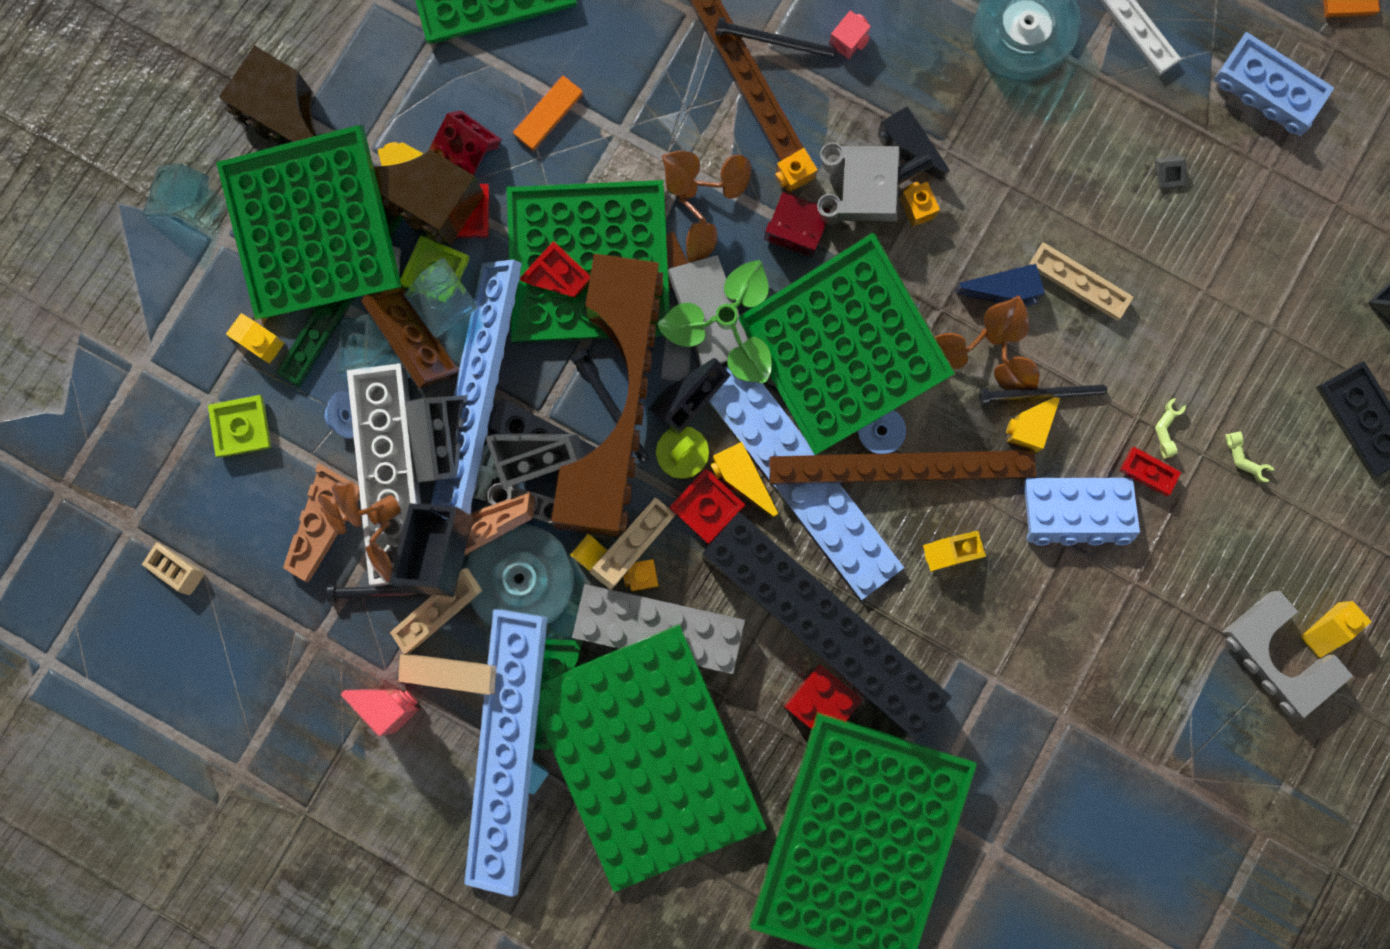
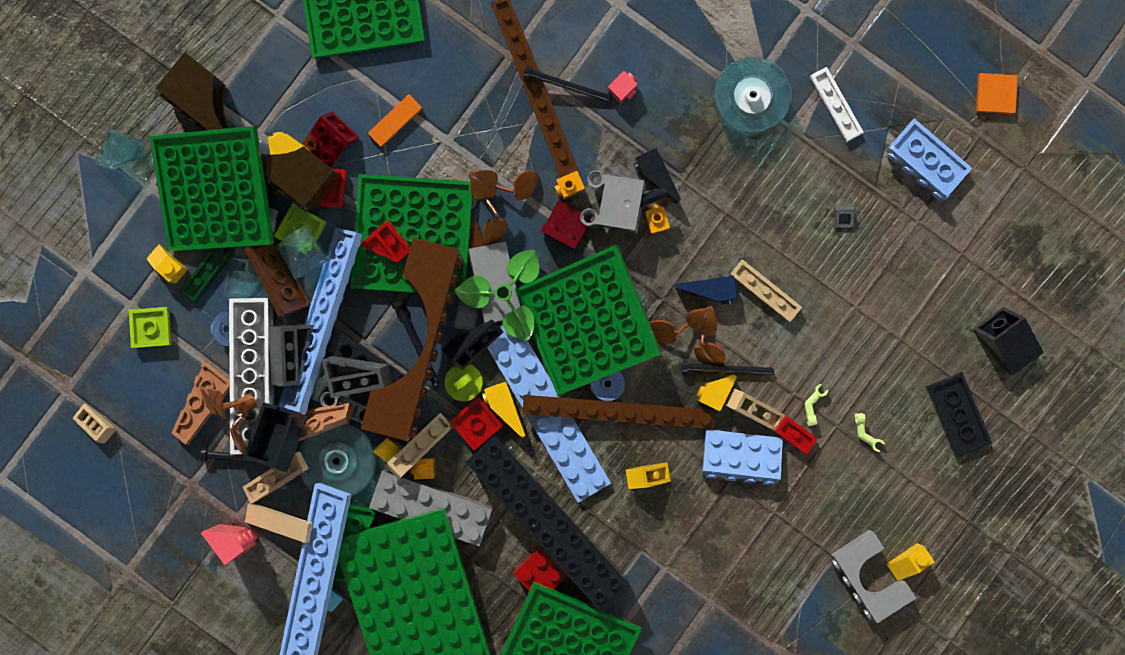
camera: 10 degrees right, 5 degrees up
none -> tan slope [724,388,785,431]

